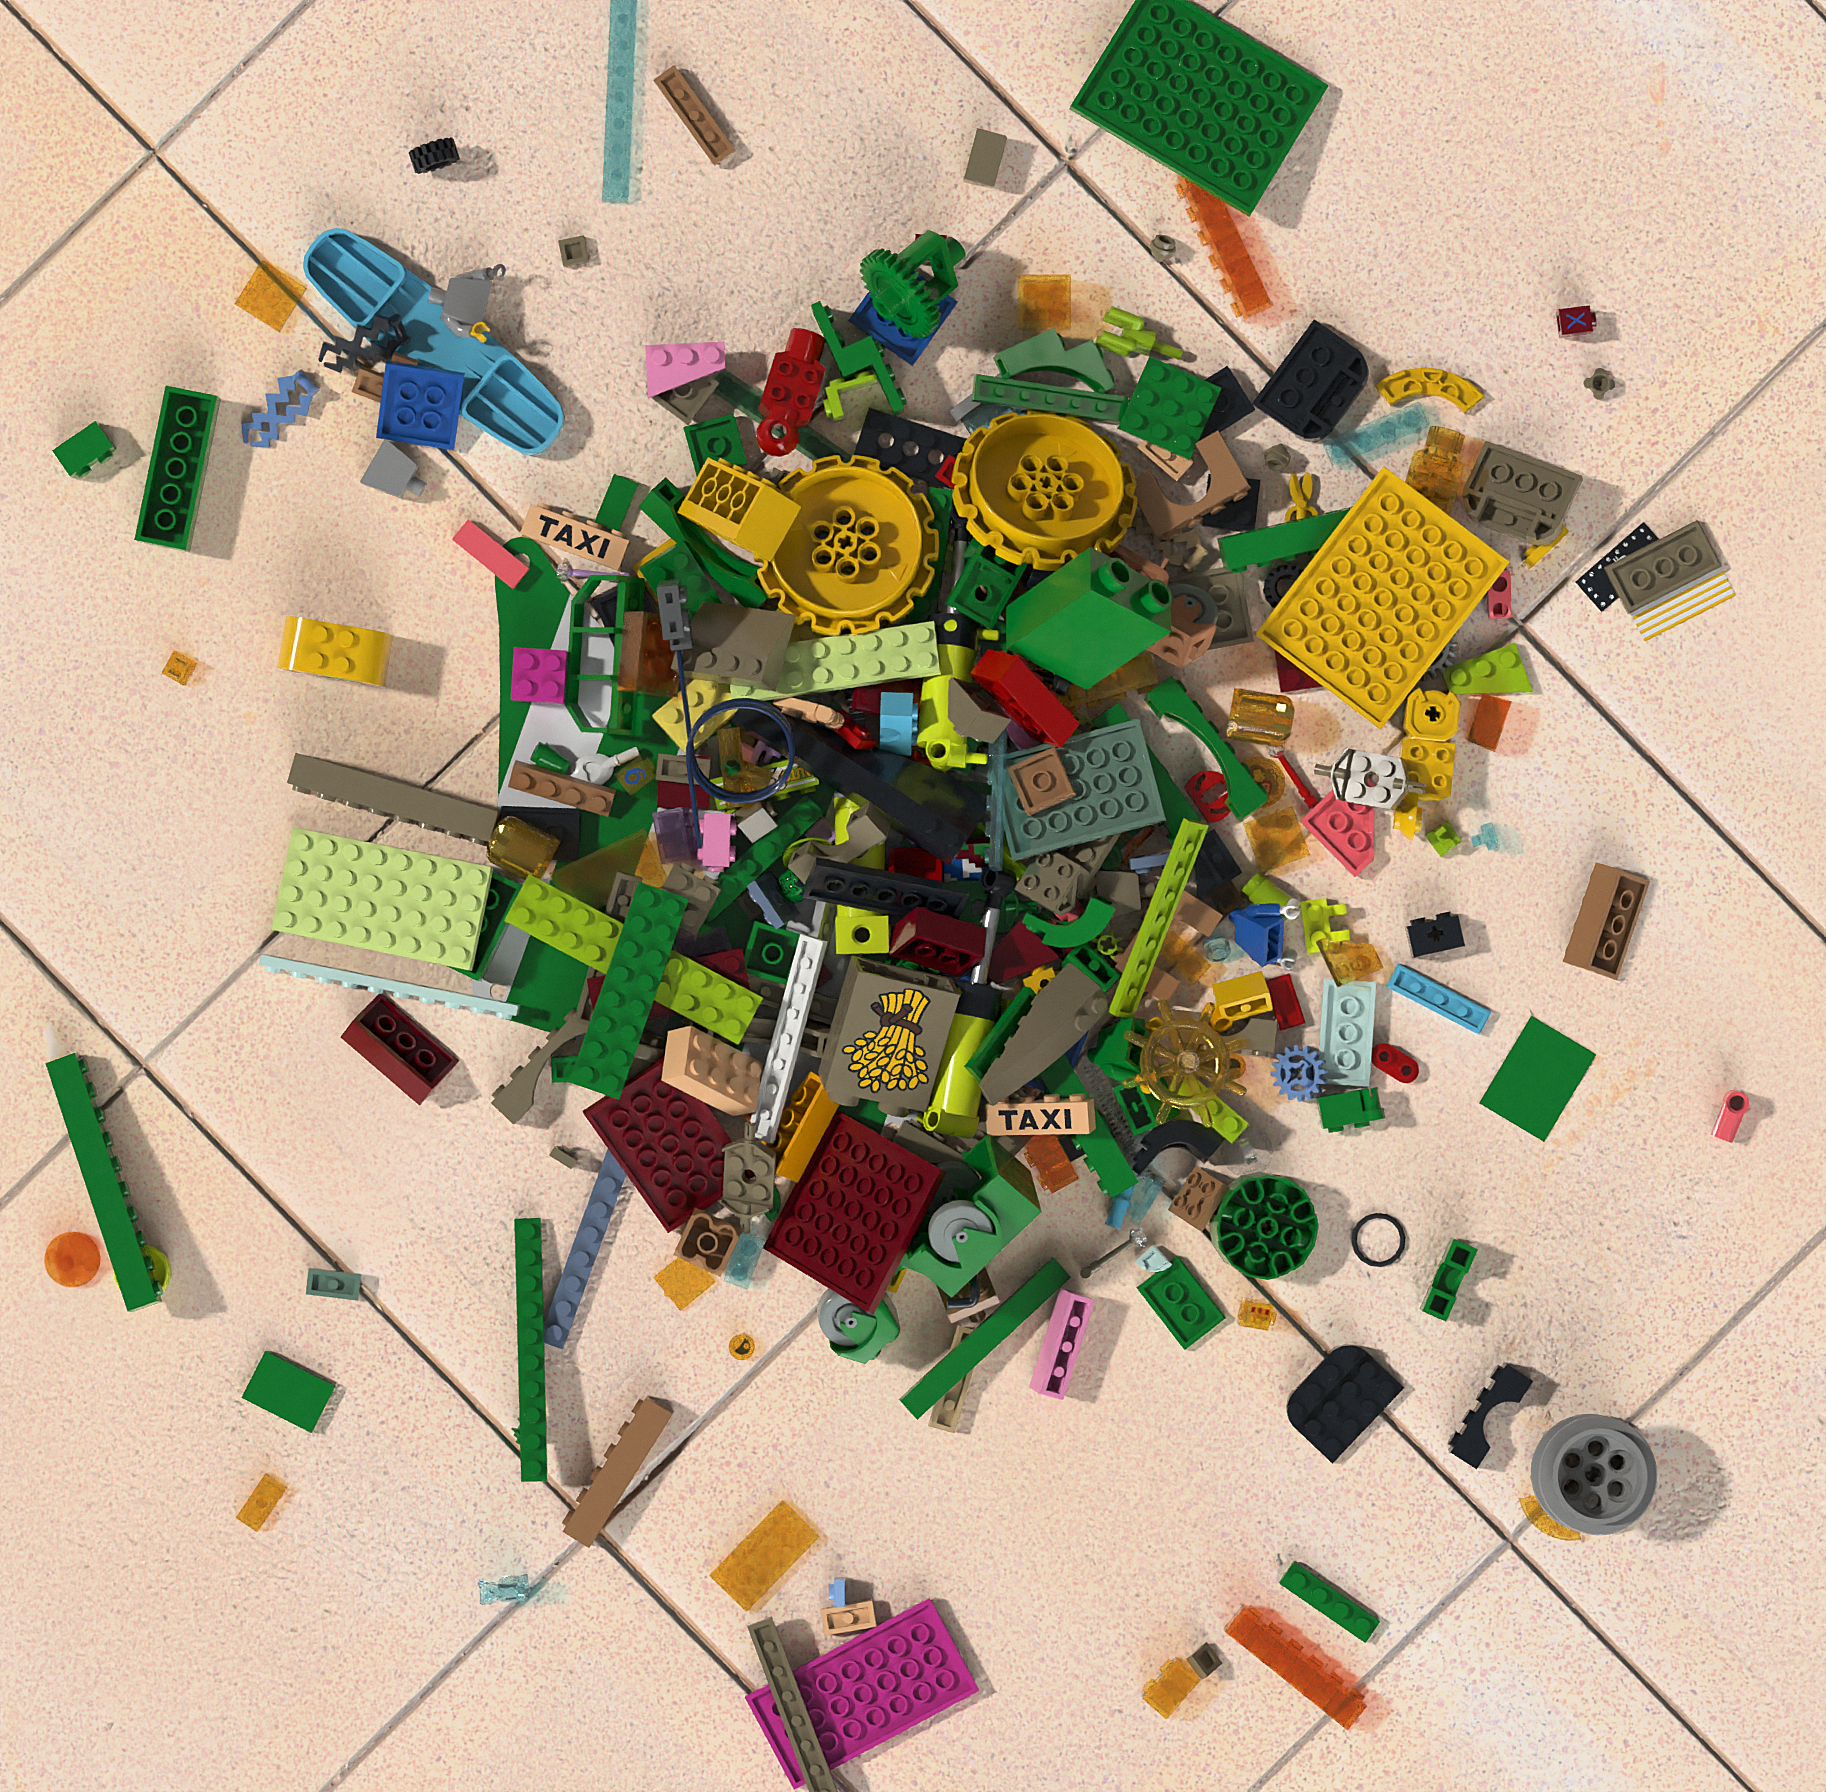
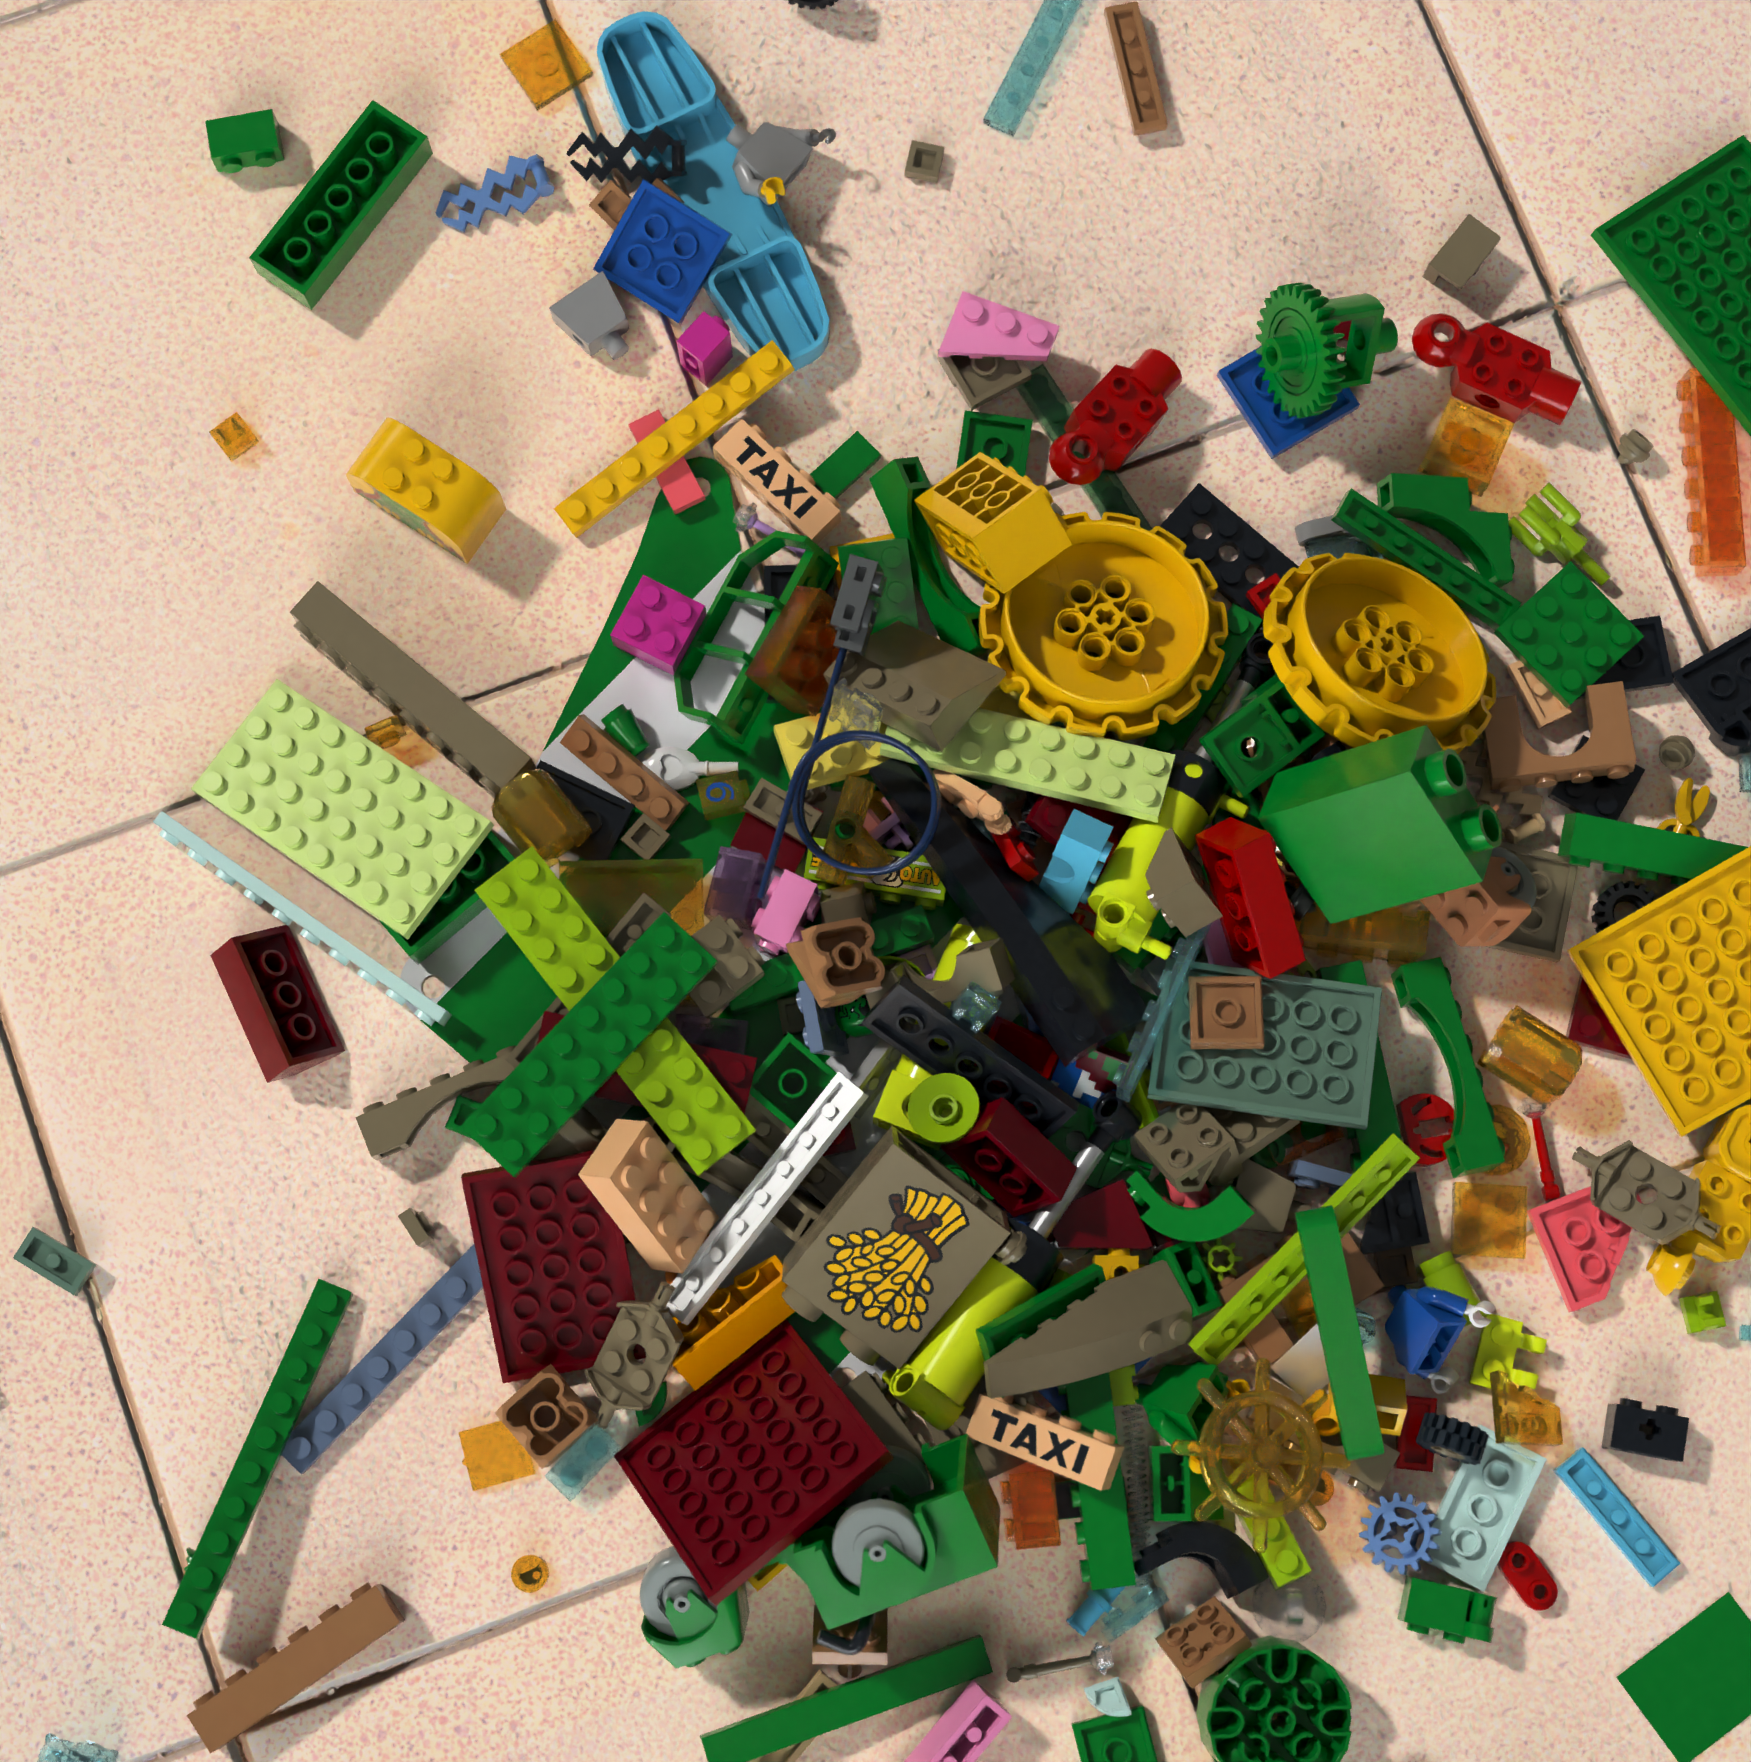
camera: 25 degrees right, 10 degrees down
green bracket [811,301,907,416] -> none
lime bracket [823,371,878,423] -> none
none -> clear yellow plate [364,714,407,749]
none -> yellow plate [554,340,795,538]
none -> dark tan plate [621,813,671,864]
none -> dark pink brick [676,311,733,386]
none -> medium nougat piece [785,917,885,1009]
none -> clear plate [829,677,884,750]
none -> lime dish [908,1073,980,1144]
none -> clear light blue tile [950,980,1002,1033]
none -> dark tan plate [995,1229,1027,1265]
none -> lime piece [1109,1364,1139,1407]
none -> white sticker [1271,1324,1329,1404]
none -> green beam [1295,1205,1384,1461]
none -> red brick [1412,313,1582,425]
none -> black wheel [1415,1412,1489,1465]

